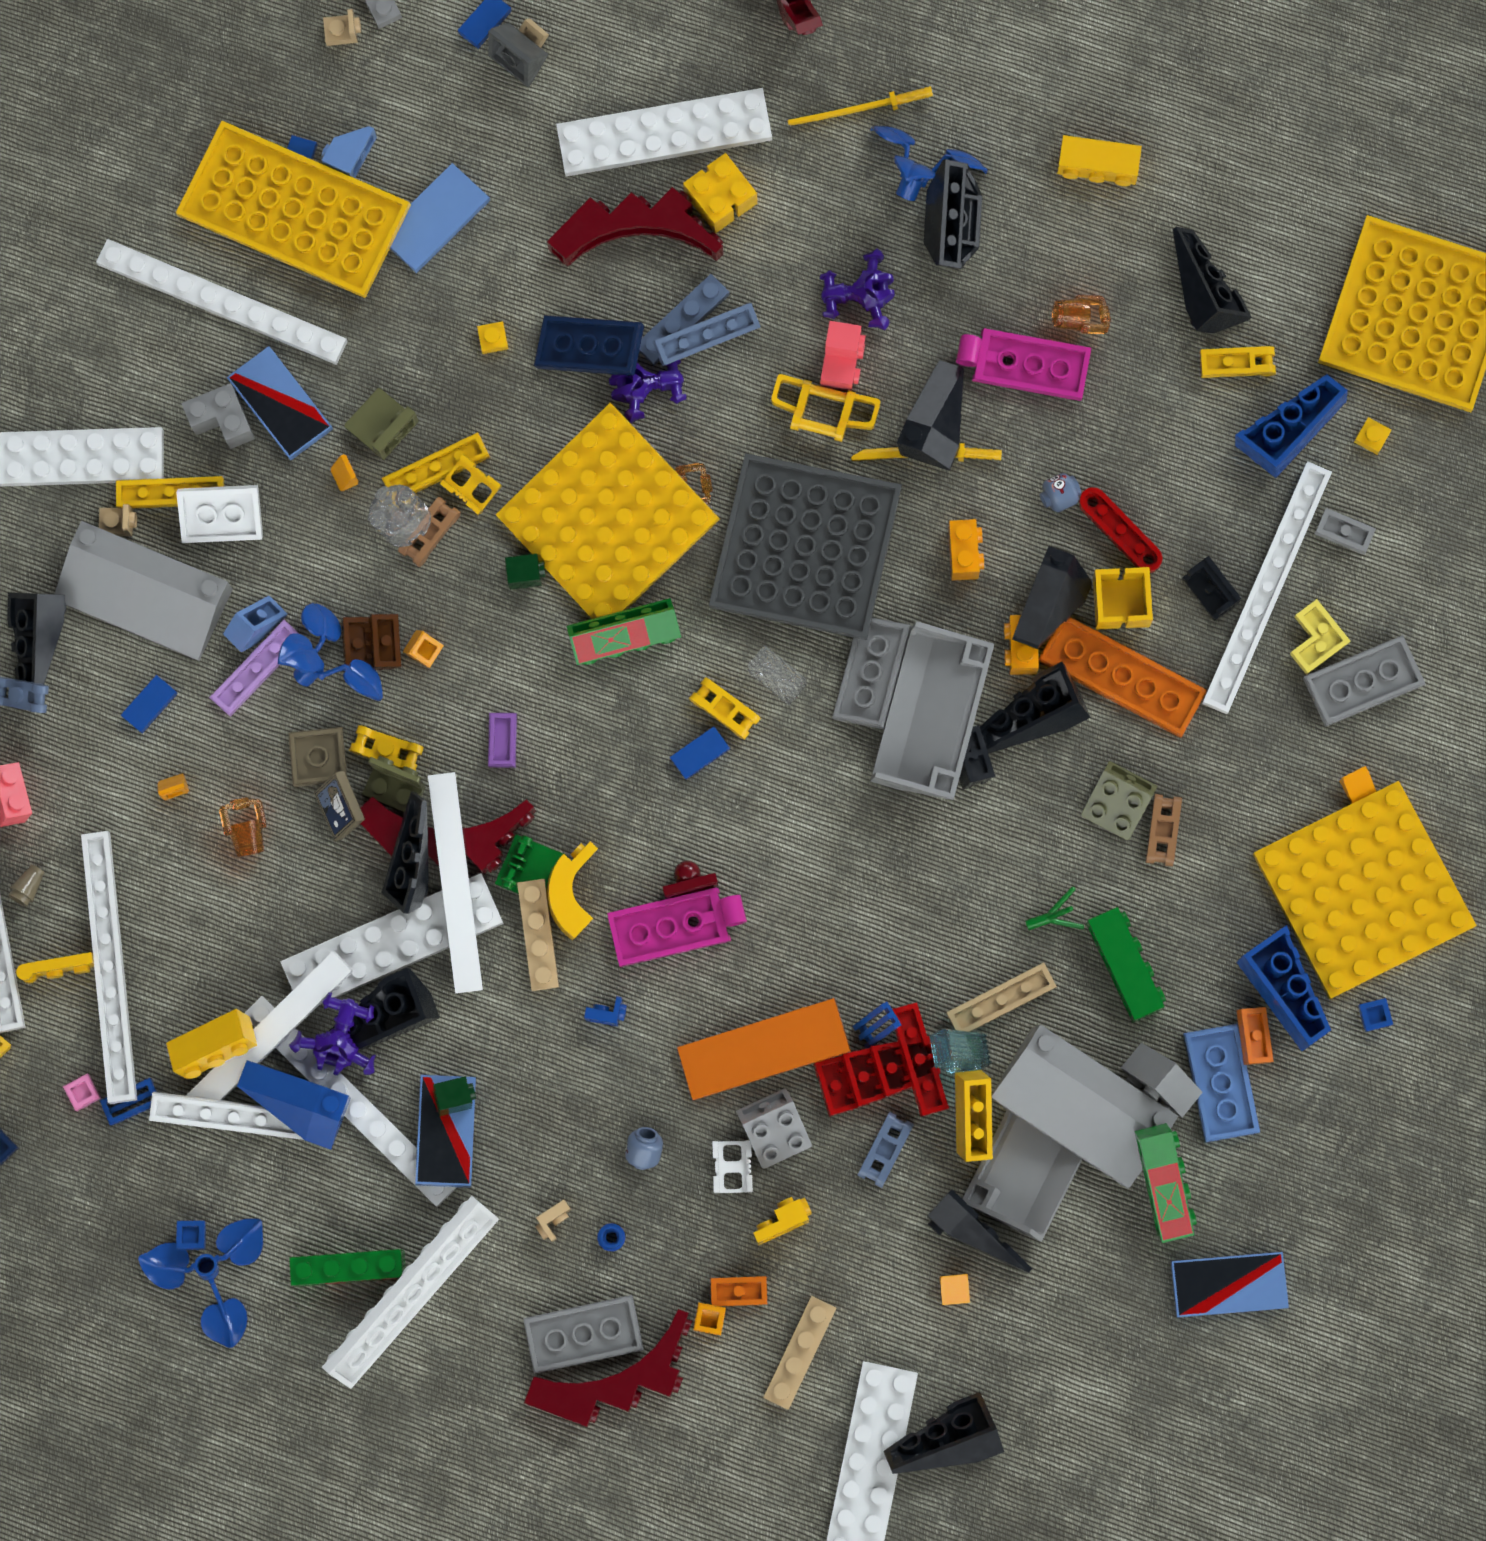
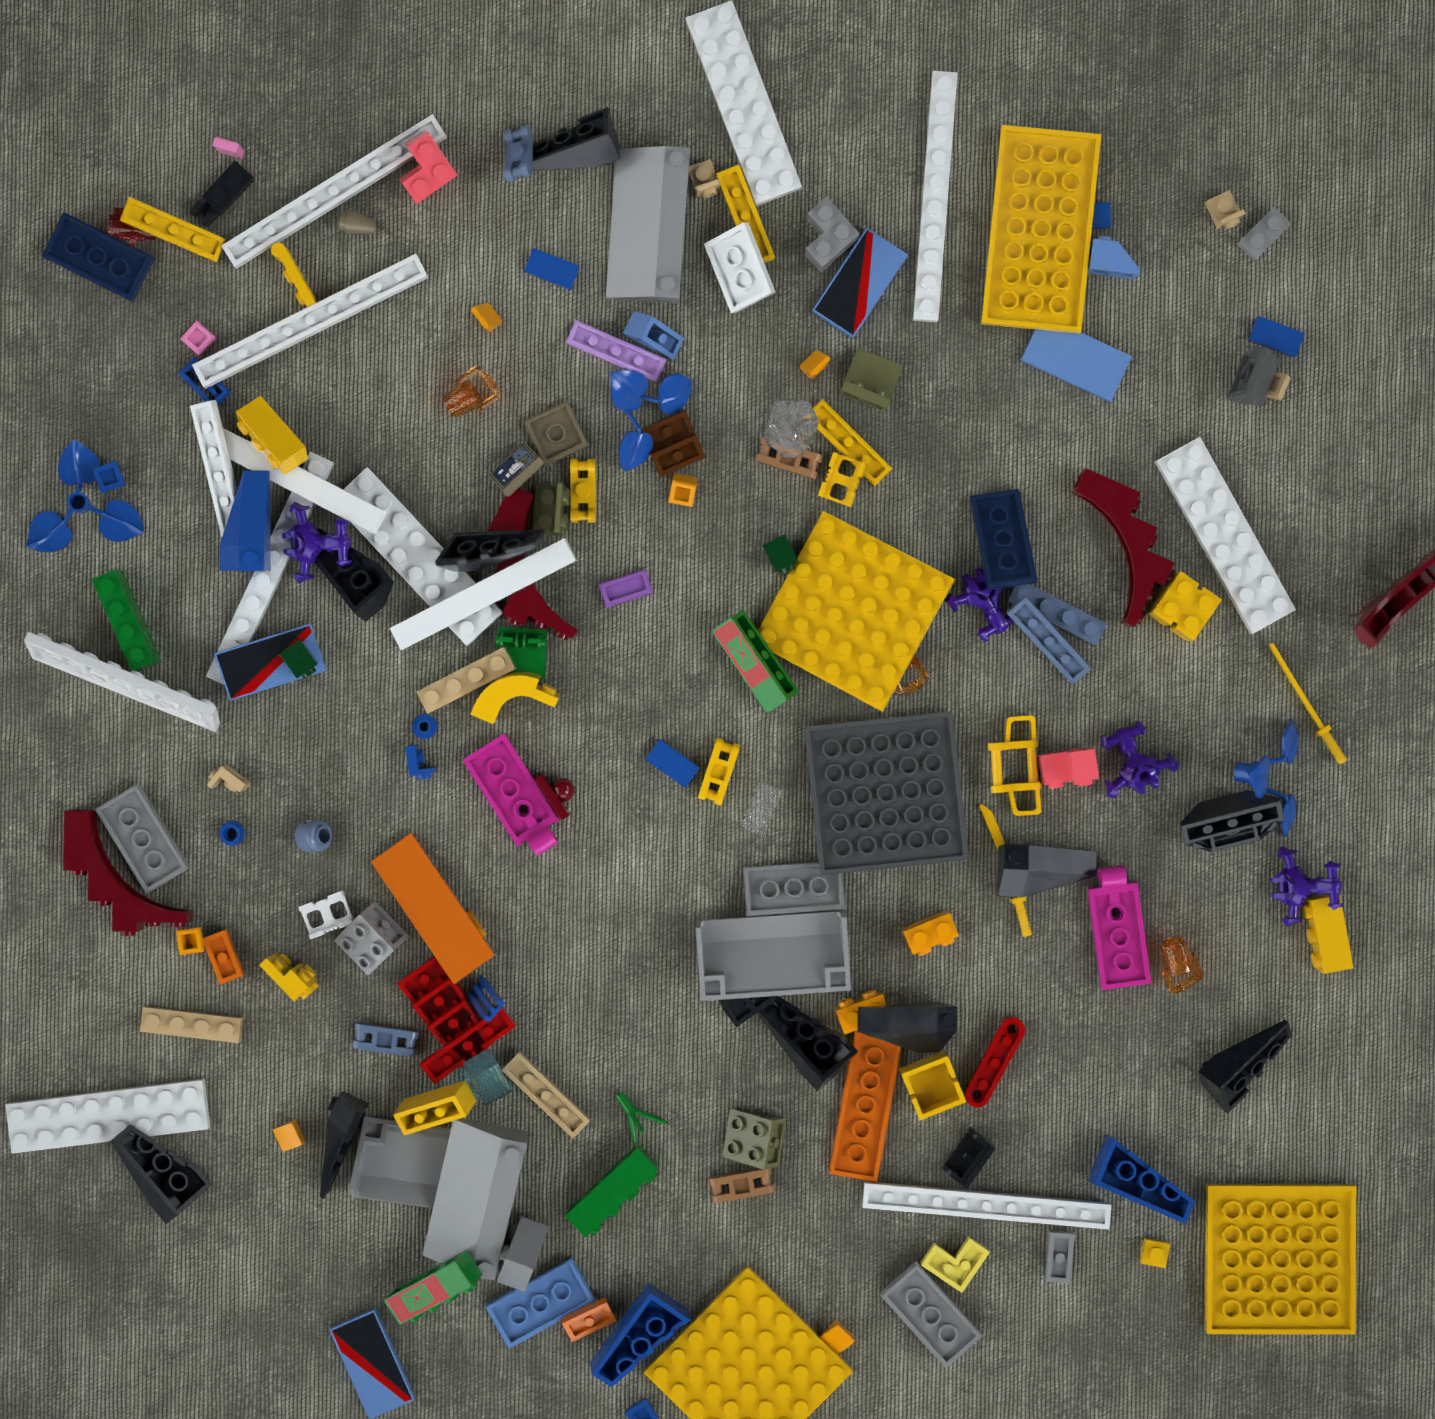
camera: 75 degrees right, 10 degrees up
yellow plate [477,321,509,354] -> none
sand blue head [1039,473,1082,512] -> none
yellow plate [1200,346,1276,378] -> none
none -> blue plate [412,714,437,739]
none -> dark purple piece [1270,846,1344,927]

